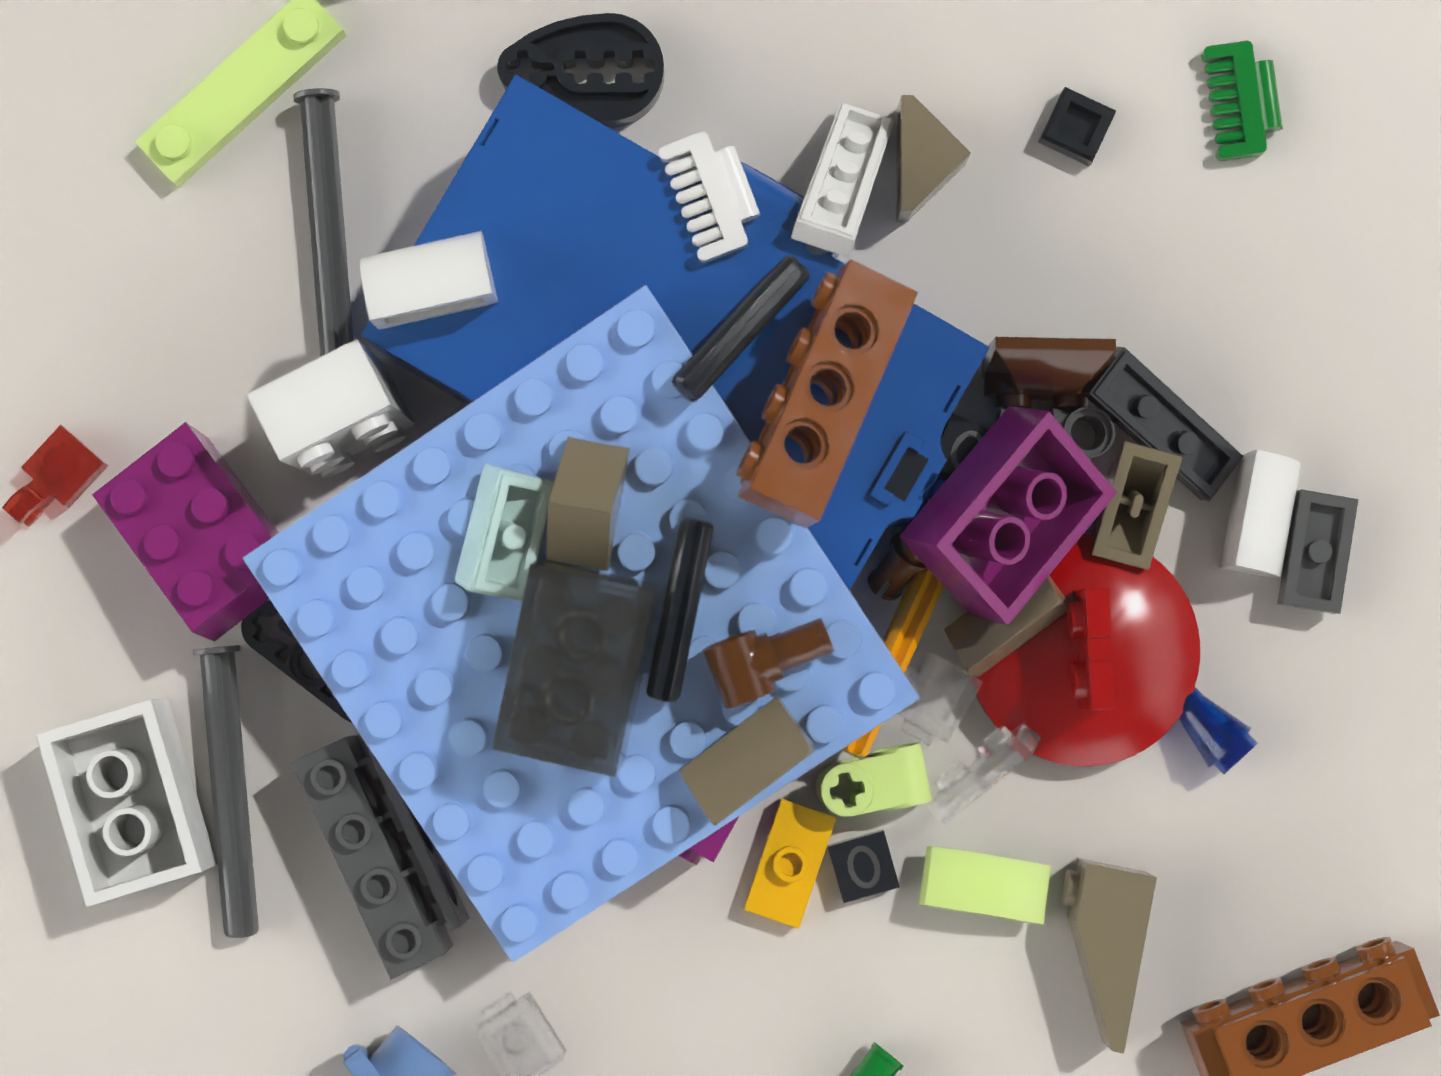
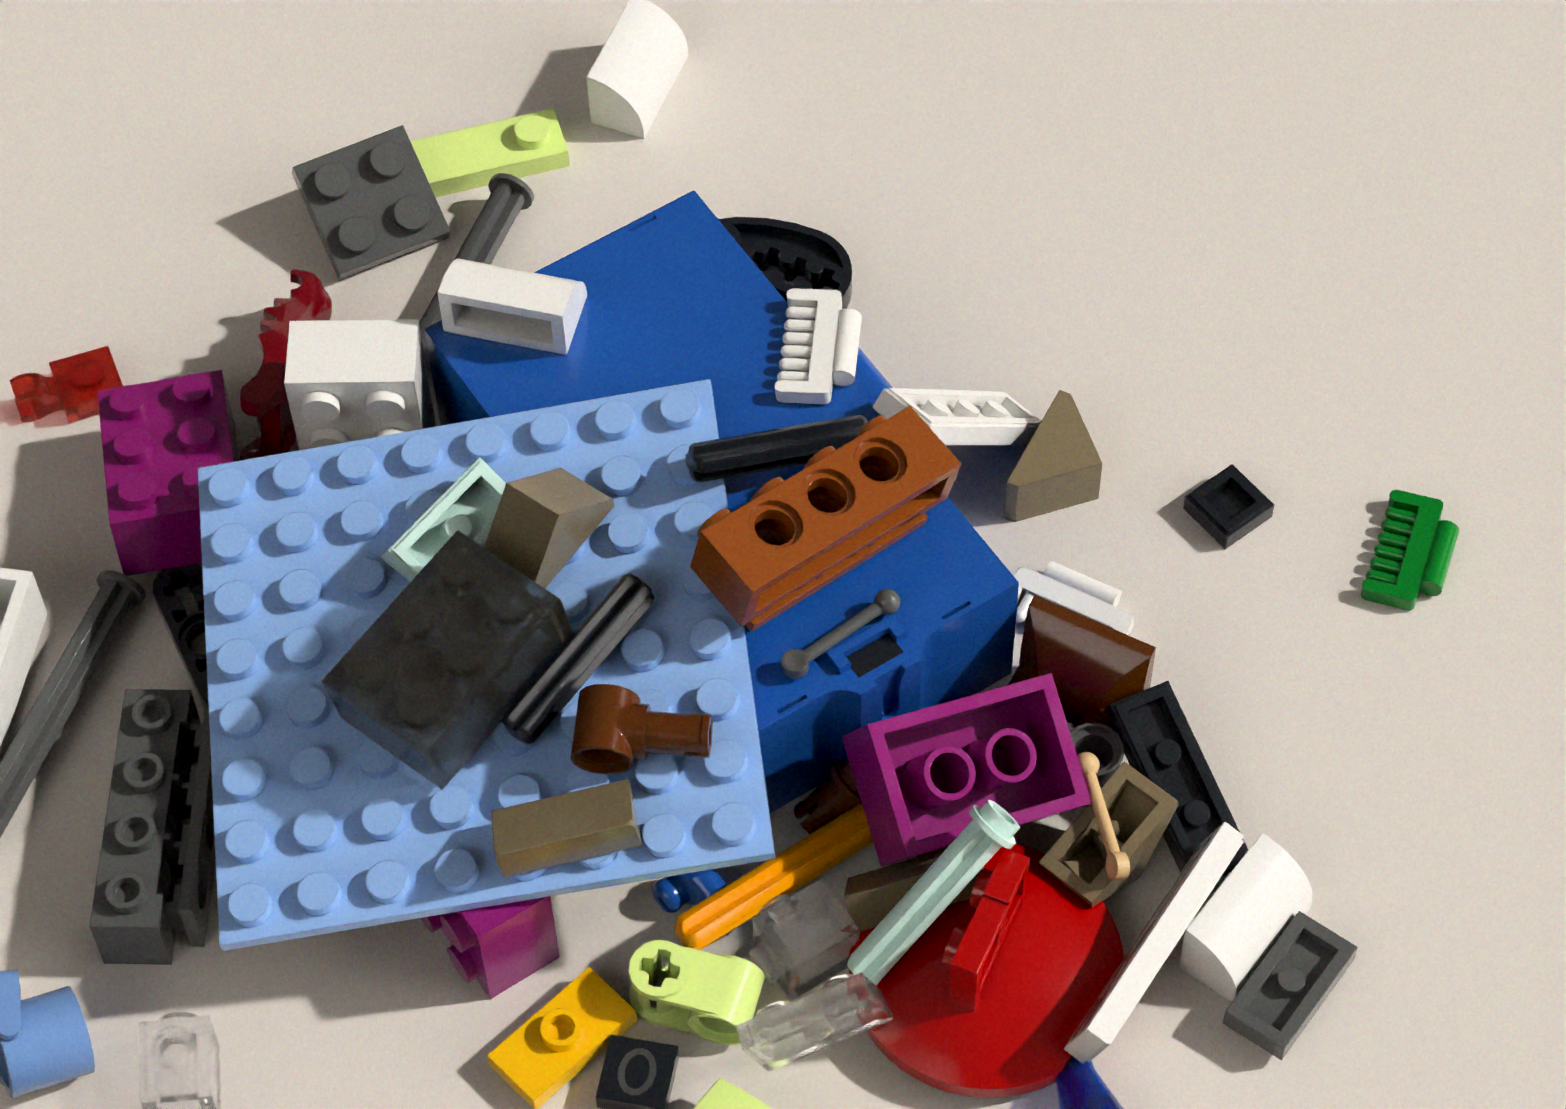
camera: 30 degrees right, 30 degrees down
none -> dark red animal [240,269,332,461]
none -> dark grey plate [292,125,451,281]
none -> dark grey hinge [781,589,901,679]
none -> light aqua axle [847,800,1020,987]
none -> white piece [1014,561,1134,635]
none -> white tile [1064,822,1244,1064]
none -> tan hinge [1077,752,1130,880]

